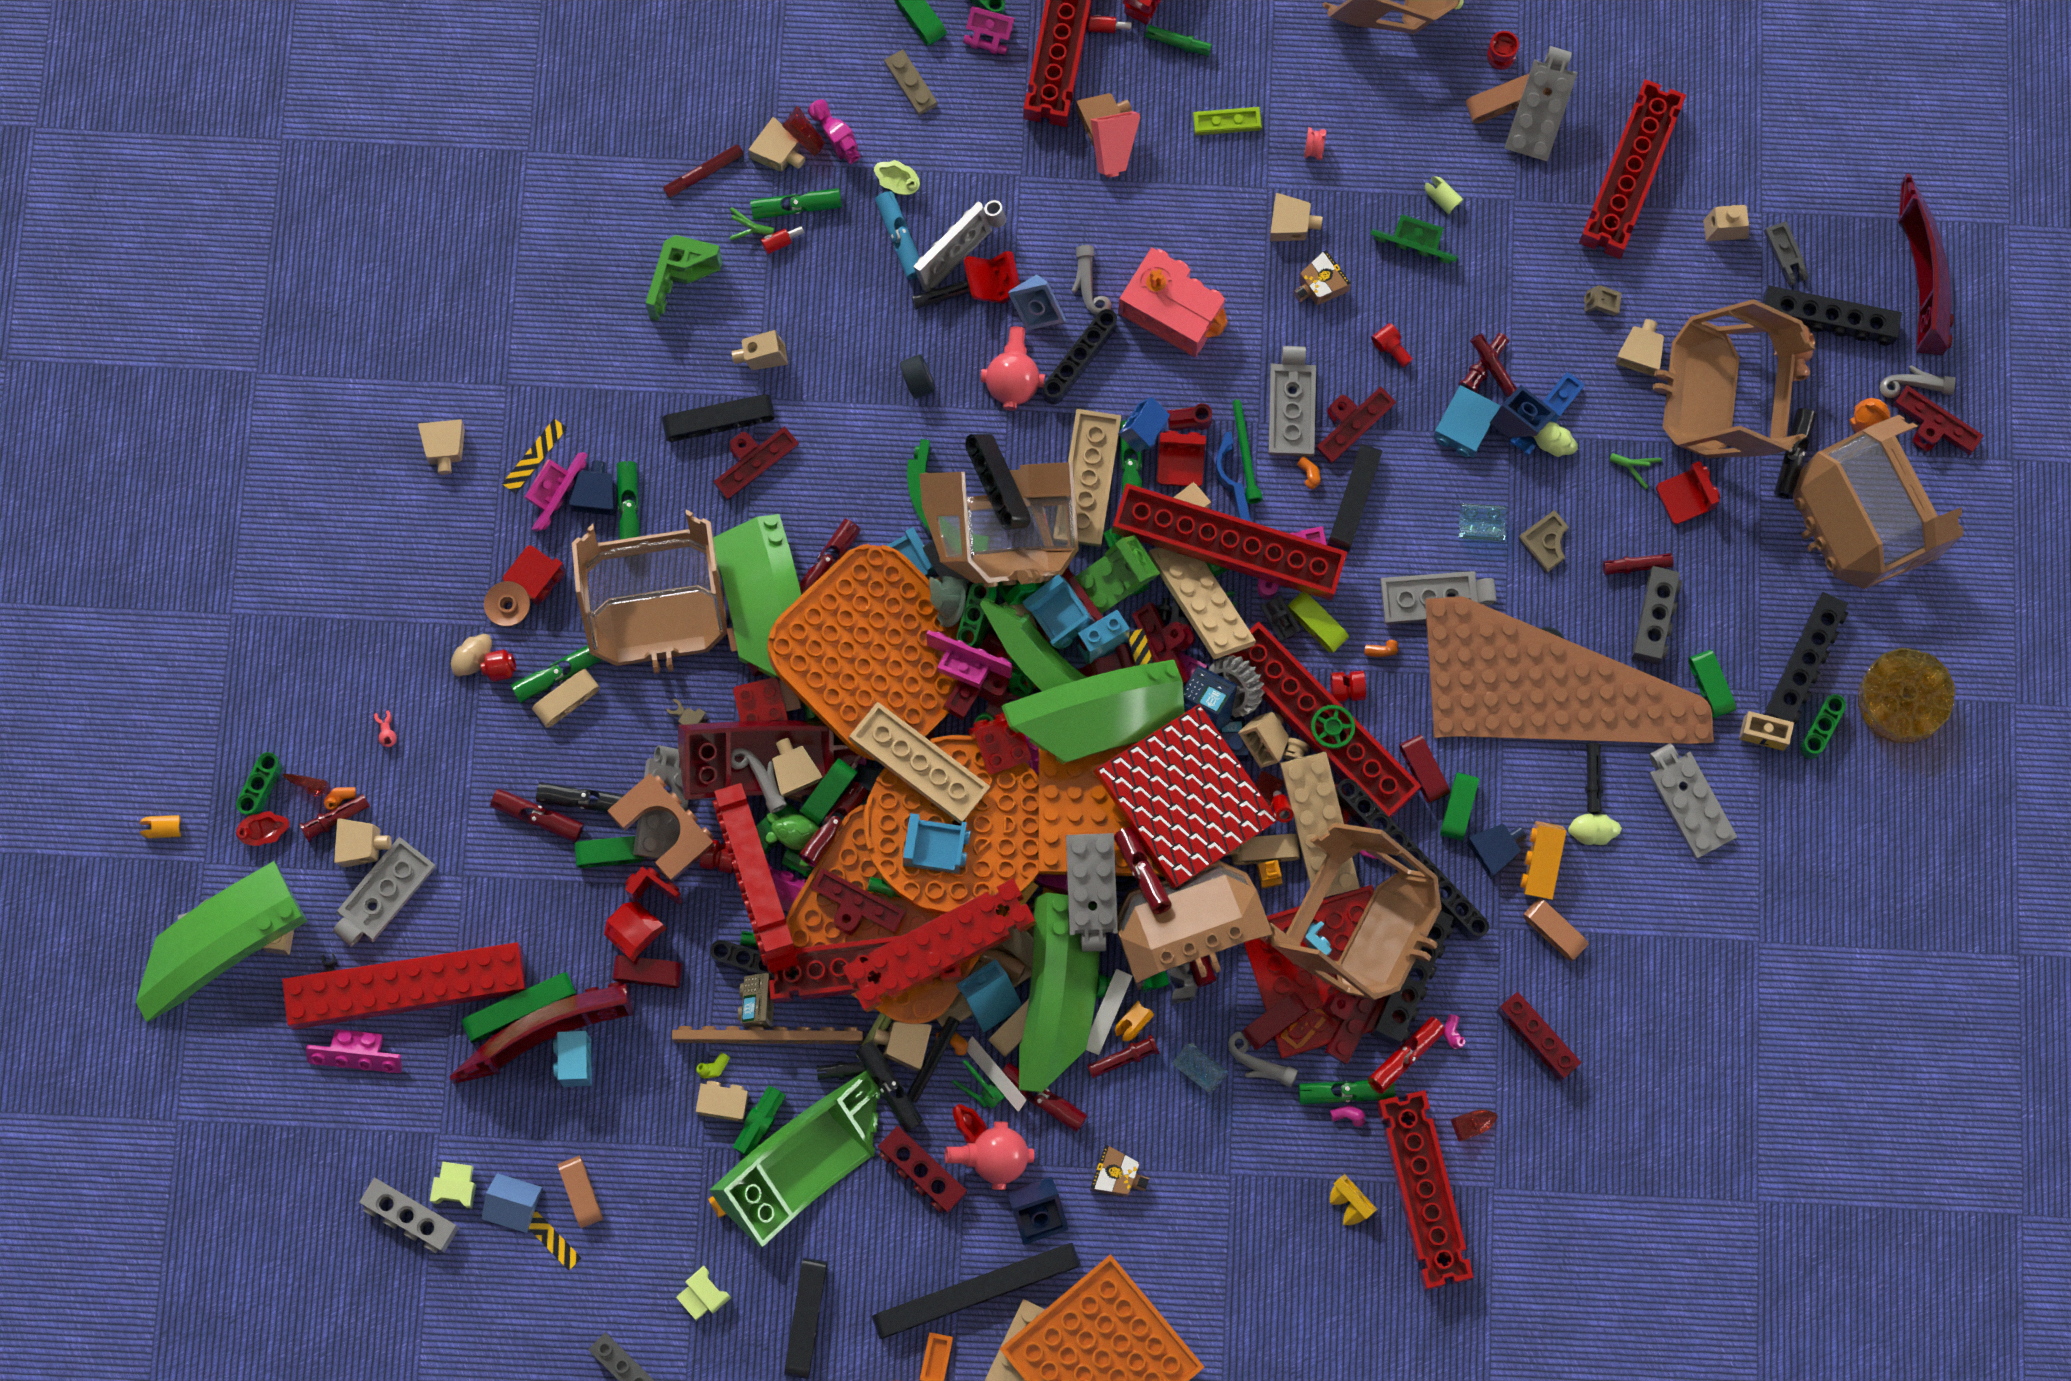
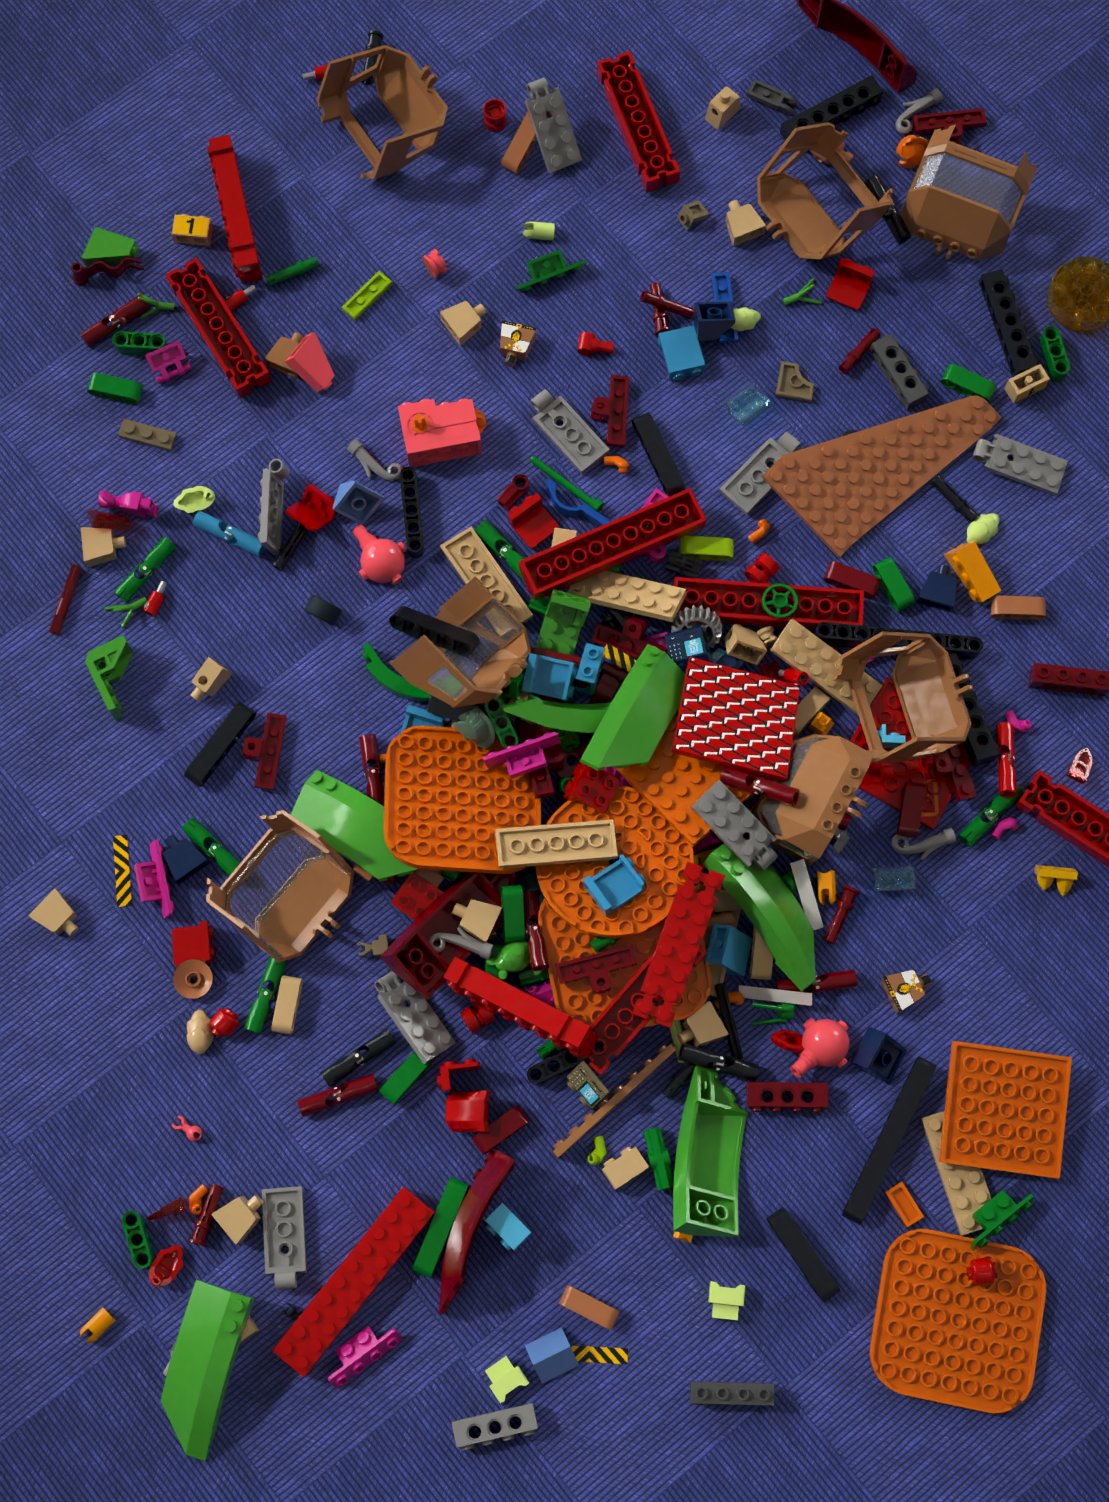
camera: 40 degrees left, 0 degrees up
nougat arch [607,773,714,883] -> none
blue brick [1118,397,1170,452] -> none

